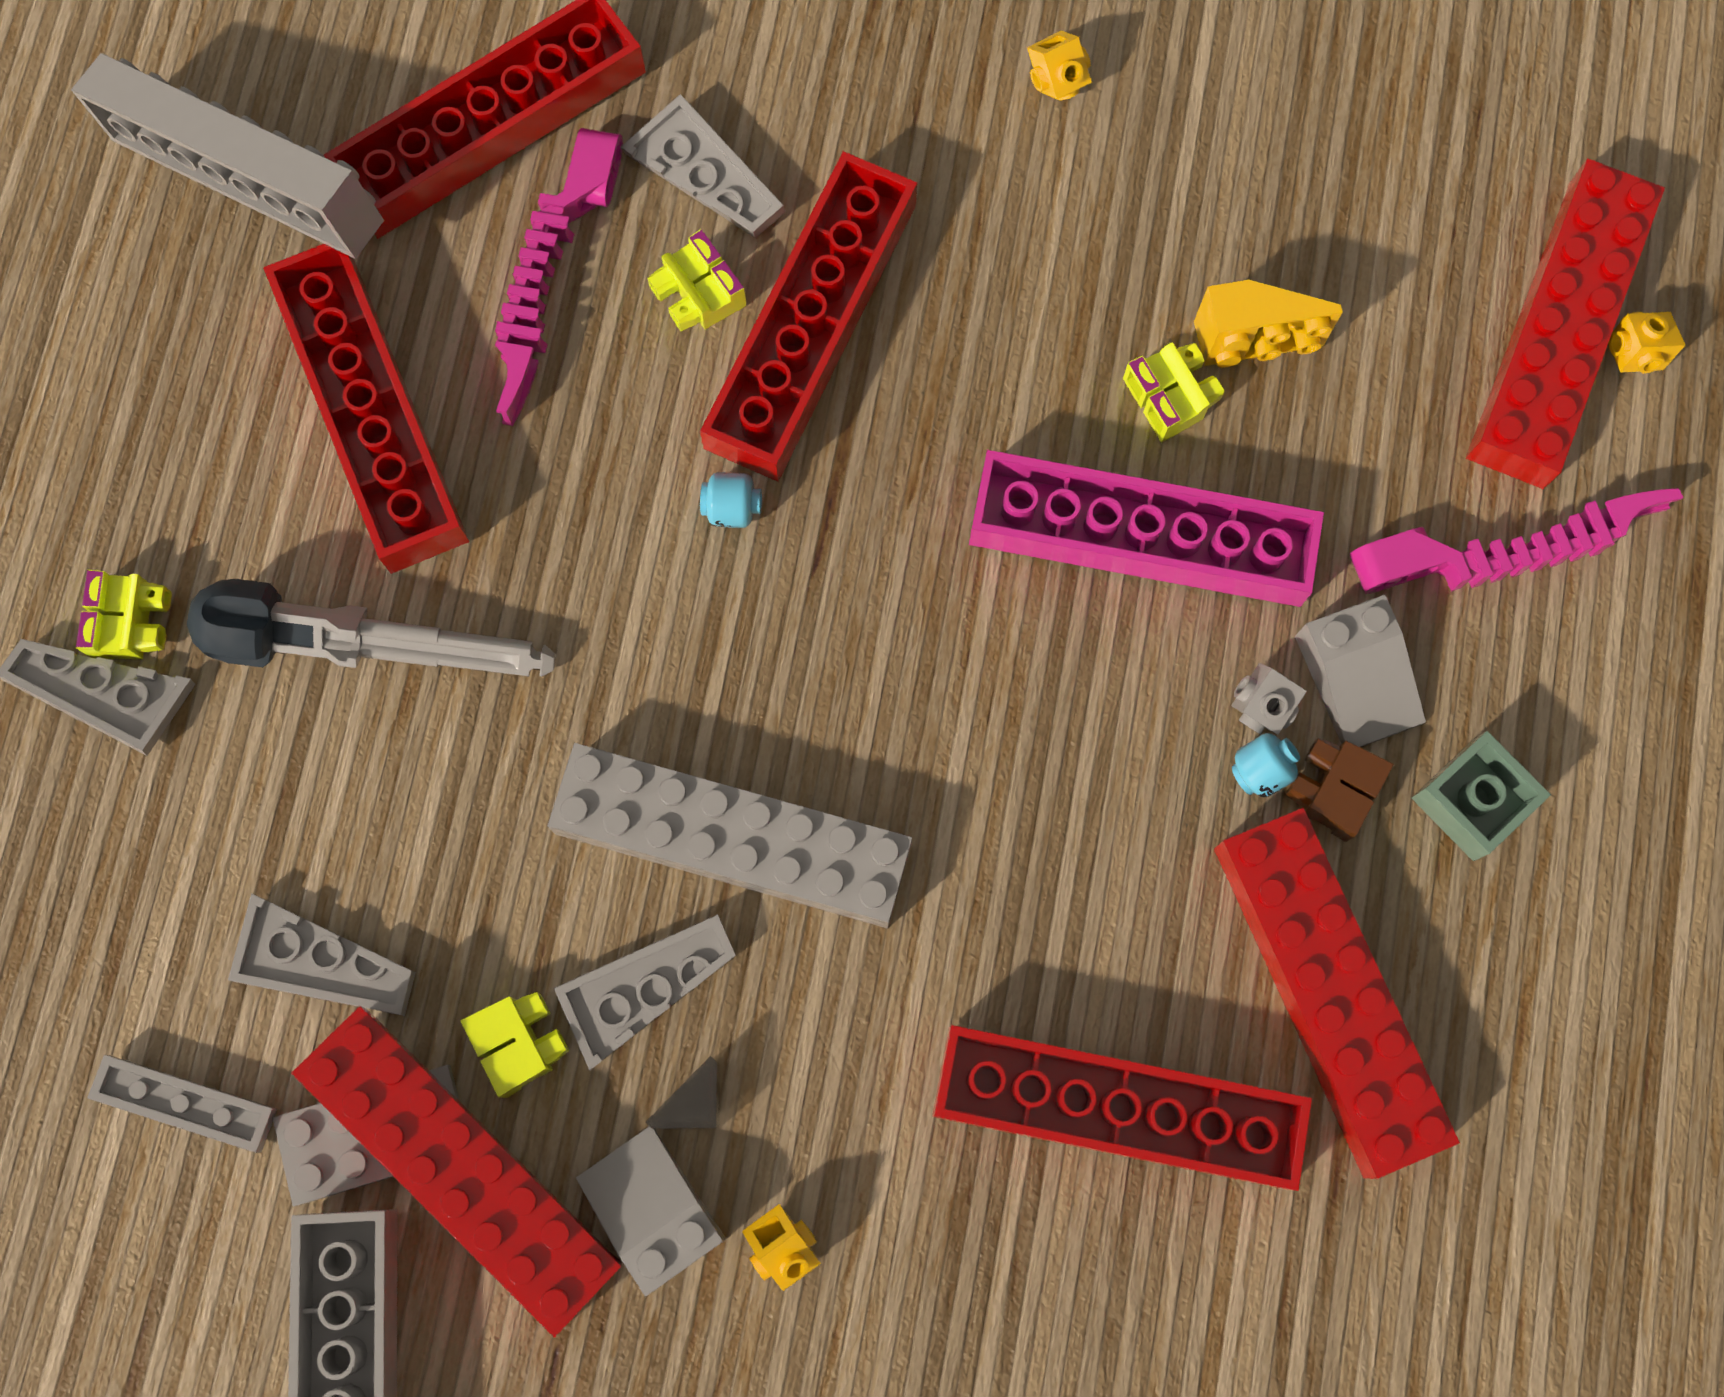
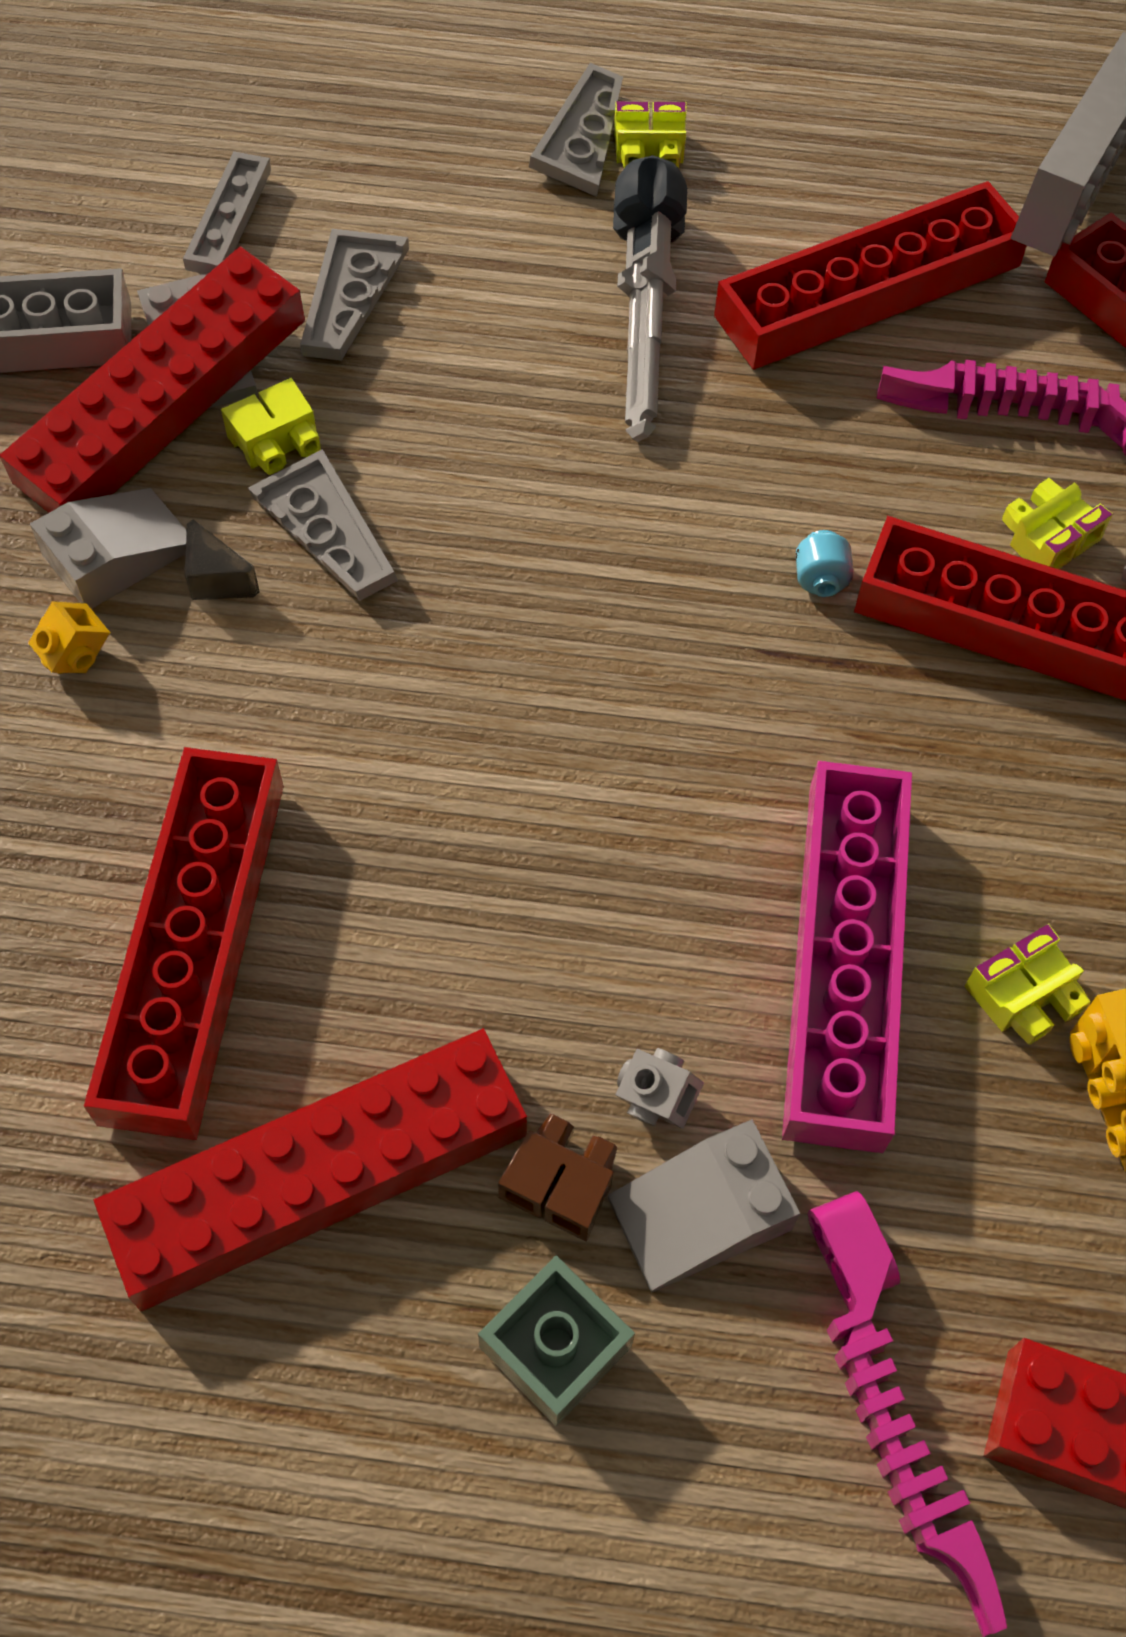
camera: 85 degrees right, 15 degrees down
light grey brick [547,743,912,929] -> none
medium azure head [1232,733,1300,797] -> none

